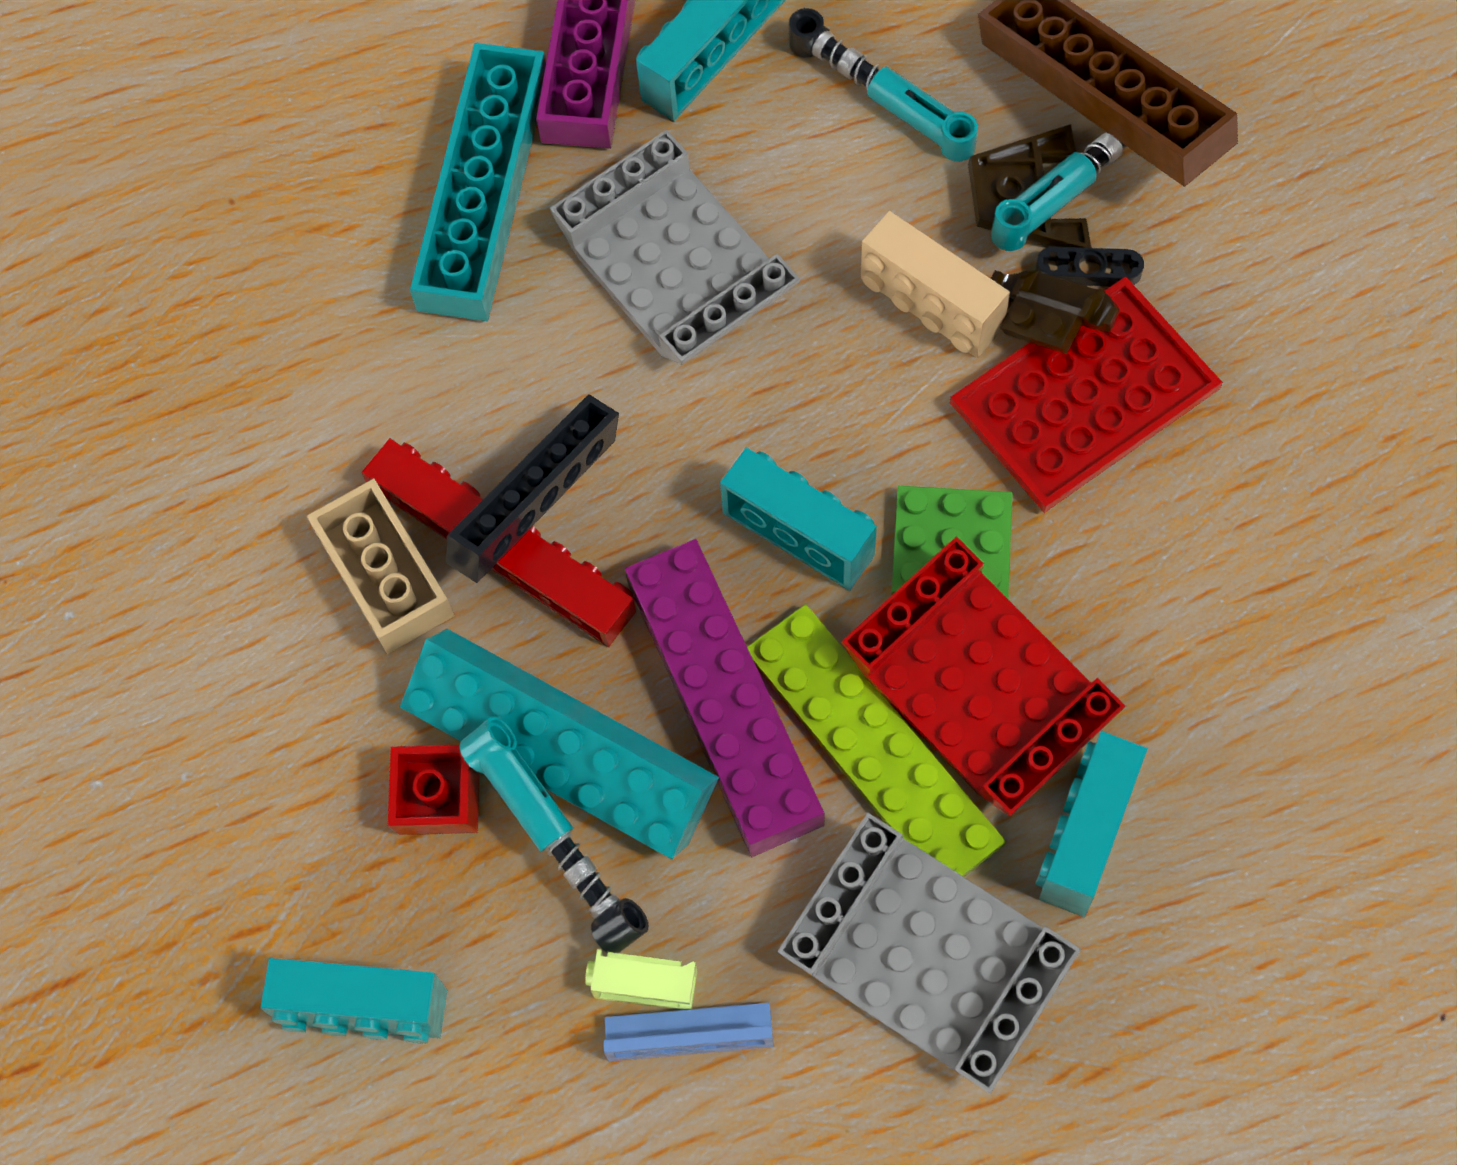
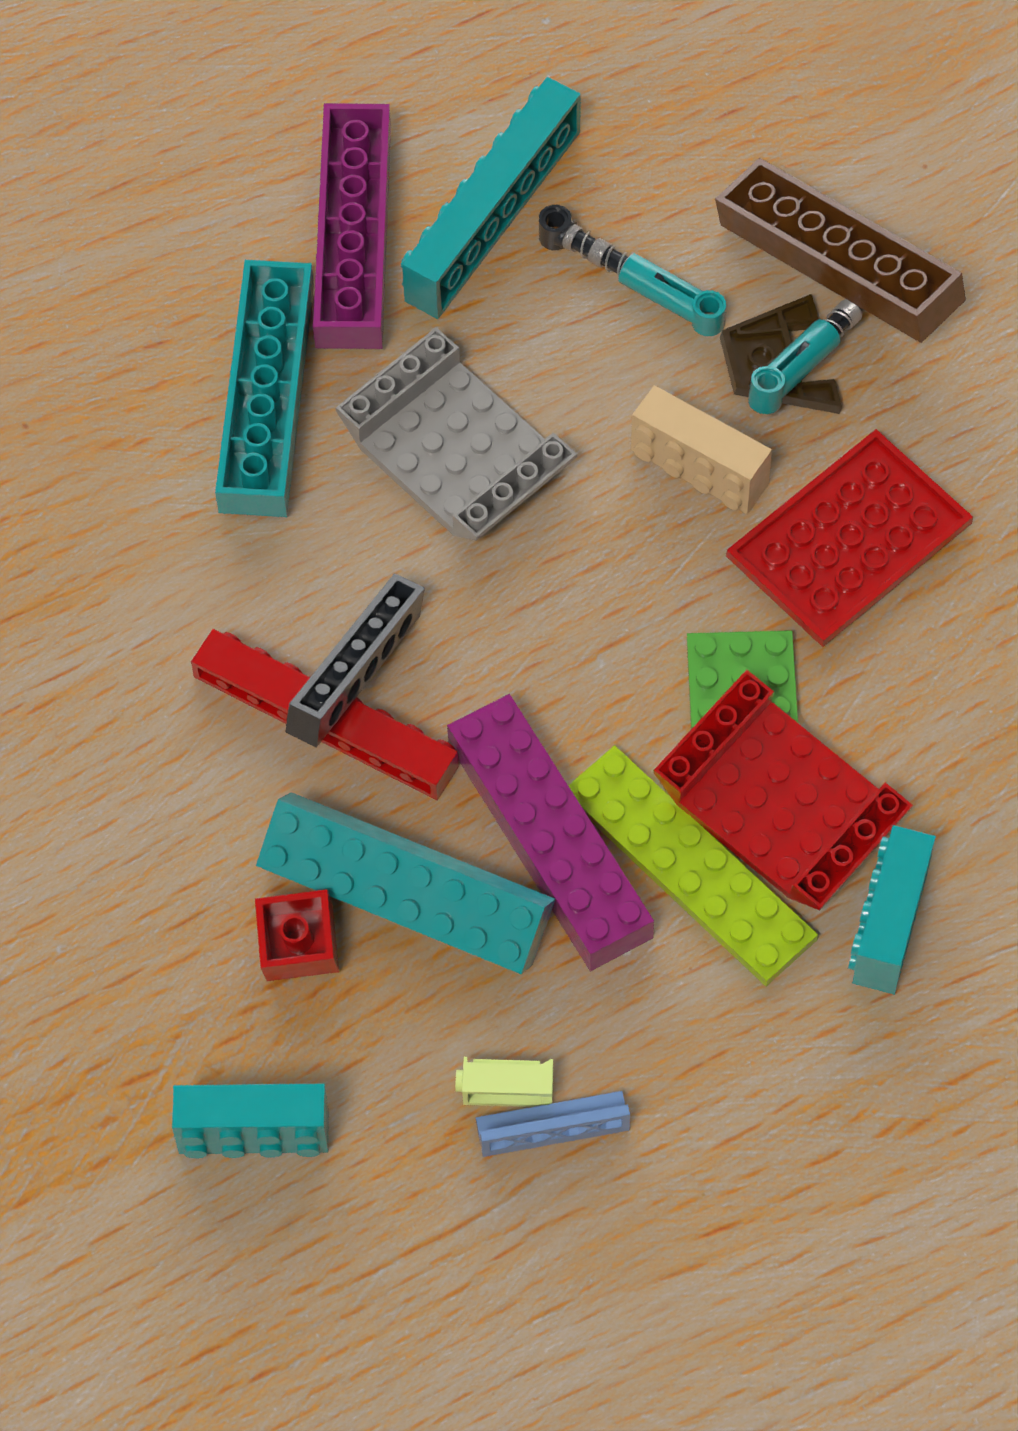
camera: 10 degrees left, 5 degrees down
tan brick [306,479,454,655] -> none
piece [459,717,649,953] -> none
teal brick [720,447,877,591] -> none
light grey slope [777,813,1081,1094] -> none
dark brown plate [991,270,1120,354] -> none
black beam [1035,247,1144,287] -> none

